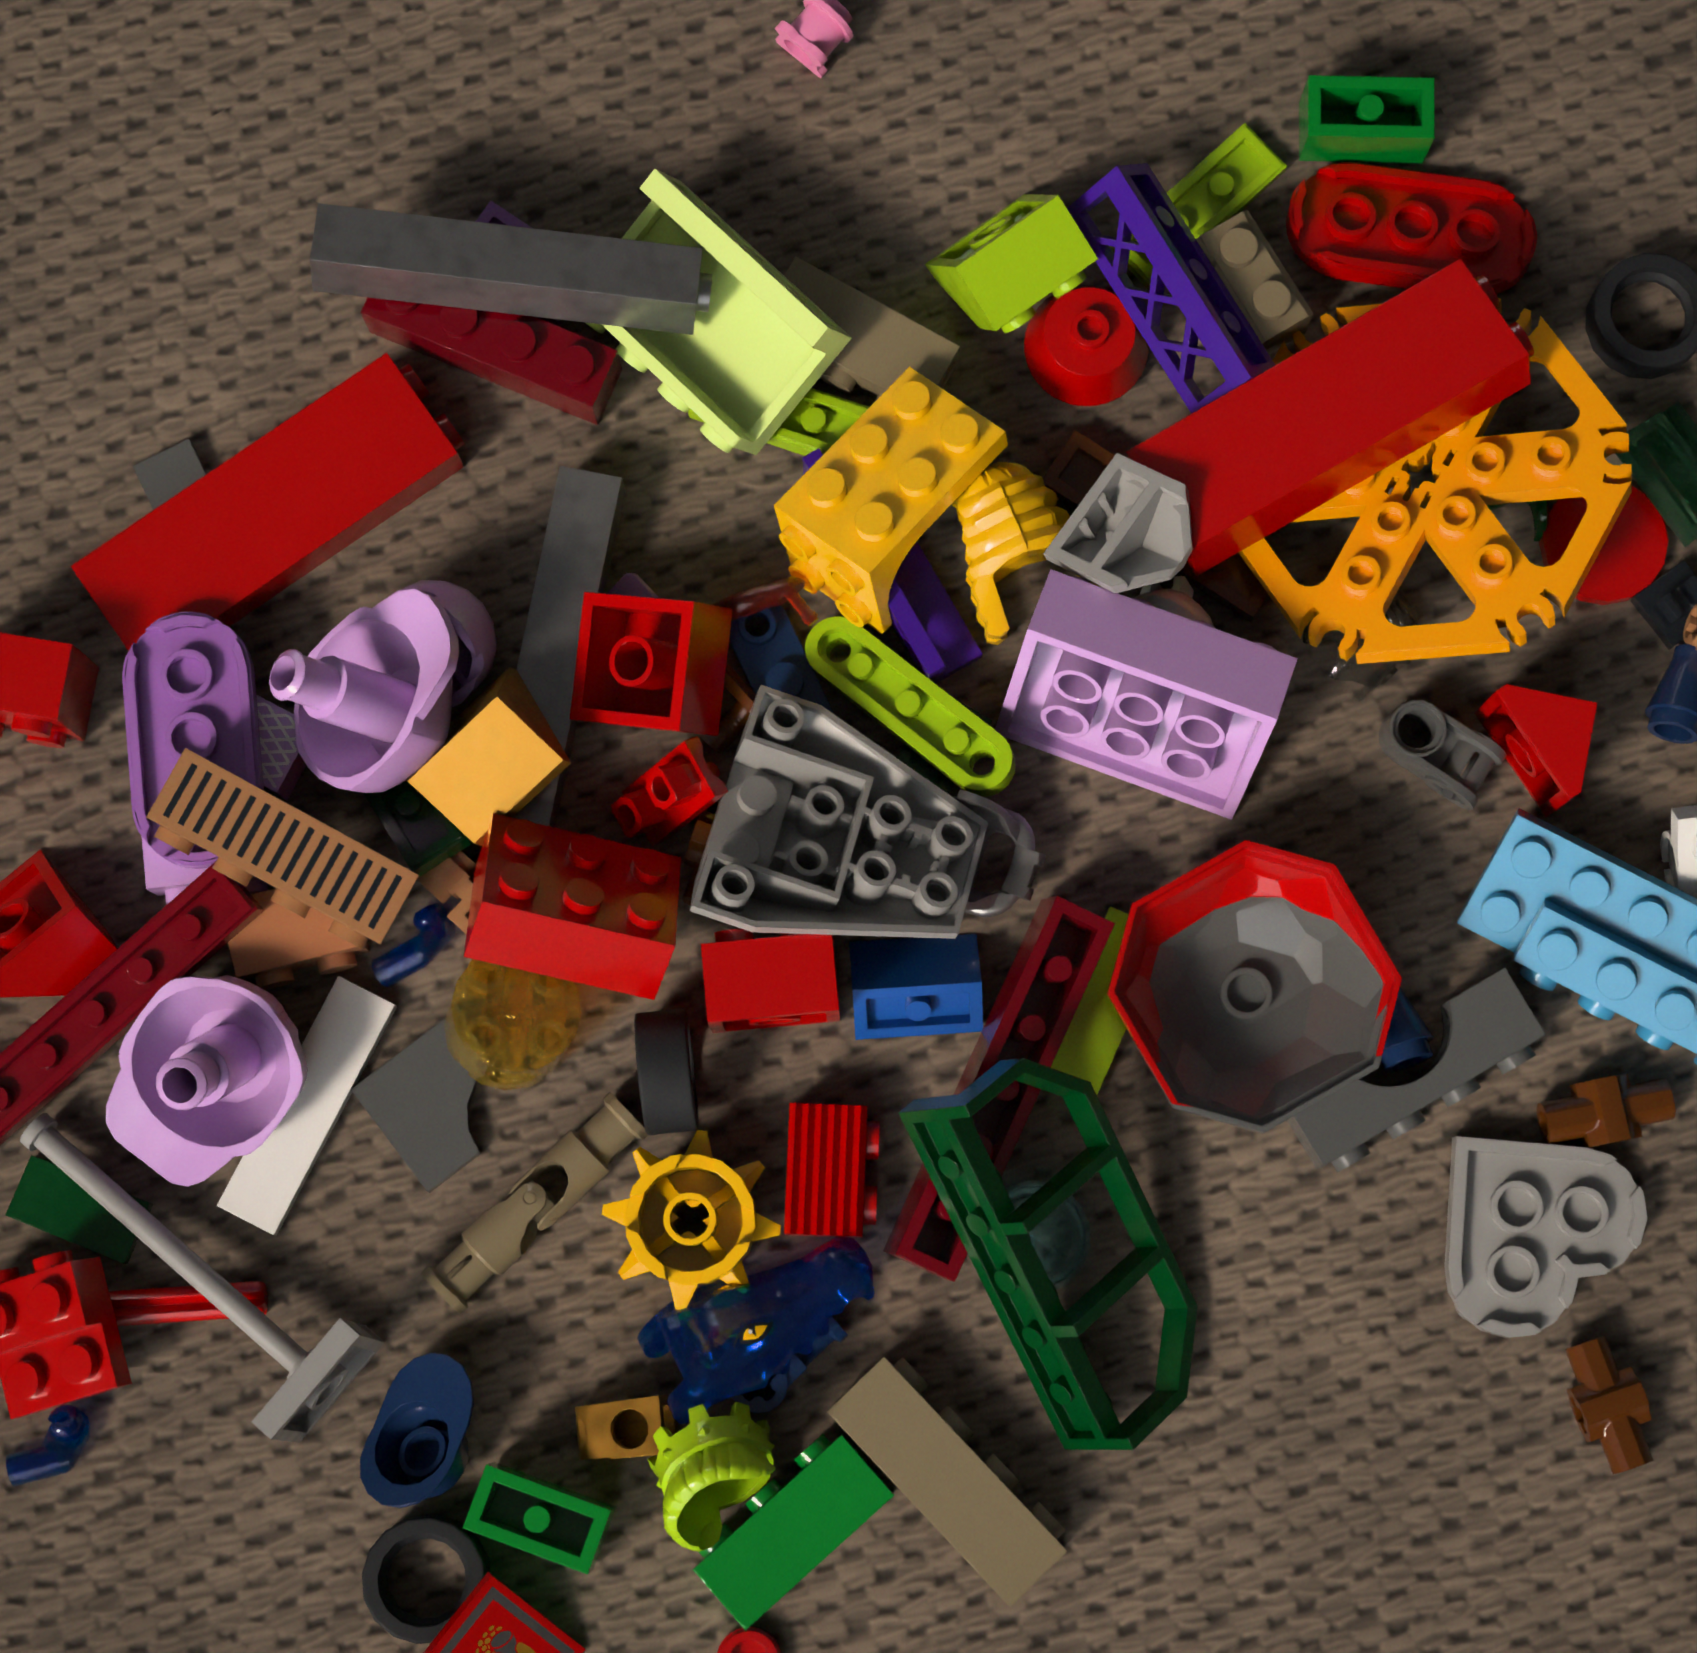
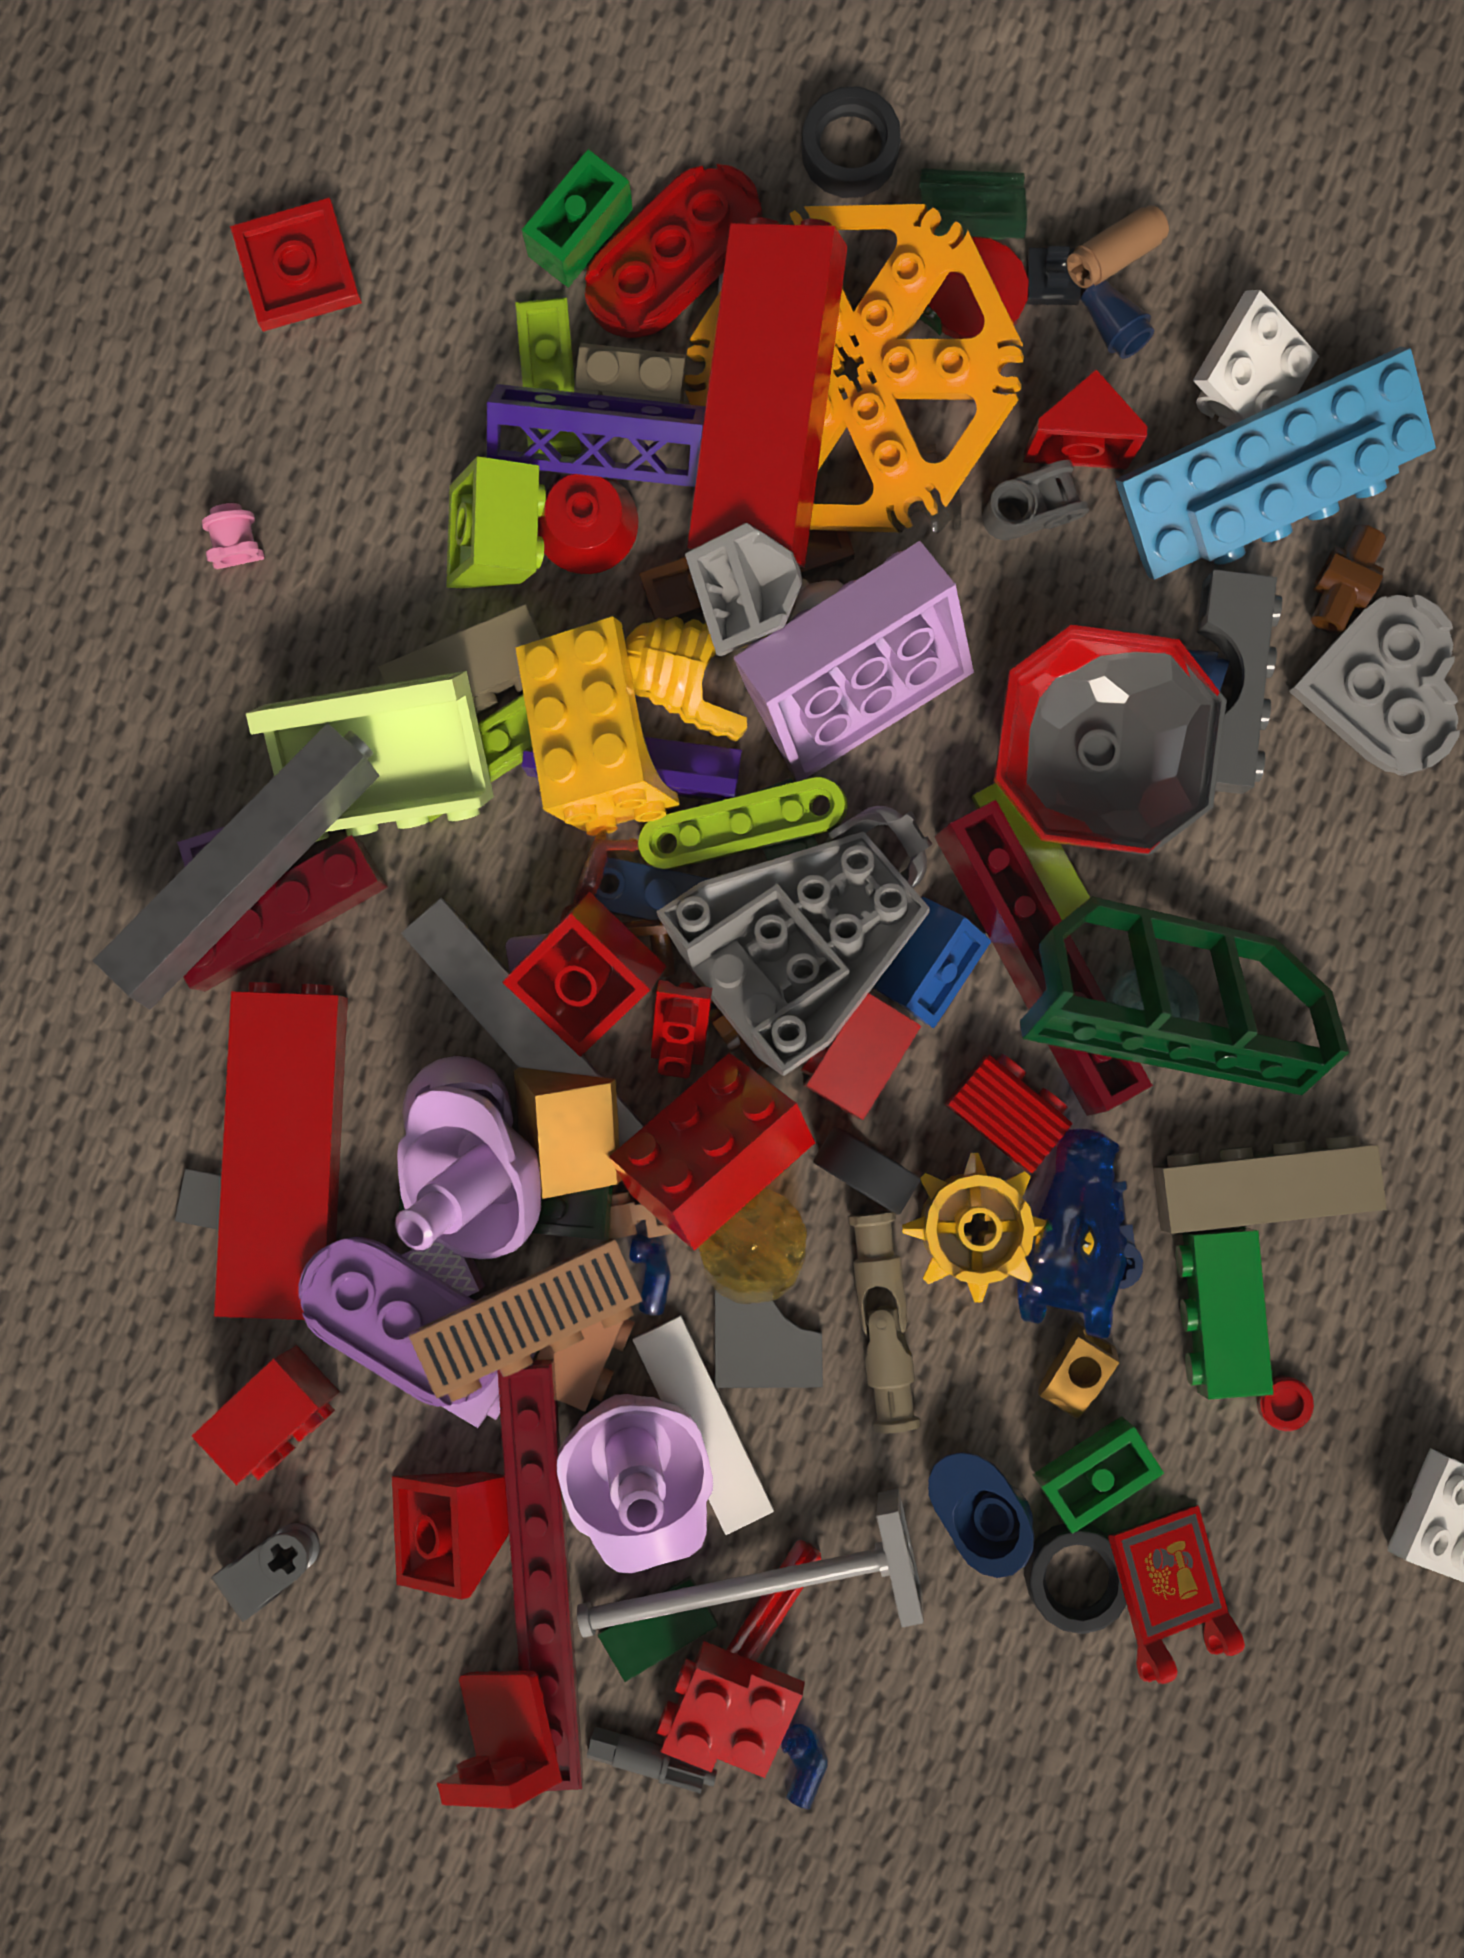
camera: 50 degrees left, 5 degrees up
lime hair [647,1402,775,1552] -> none

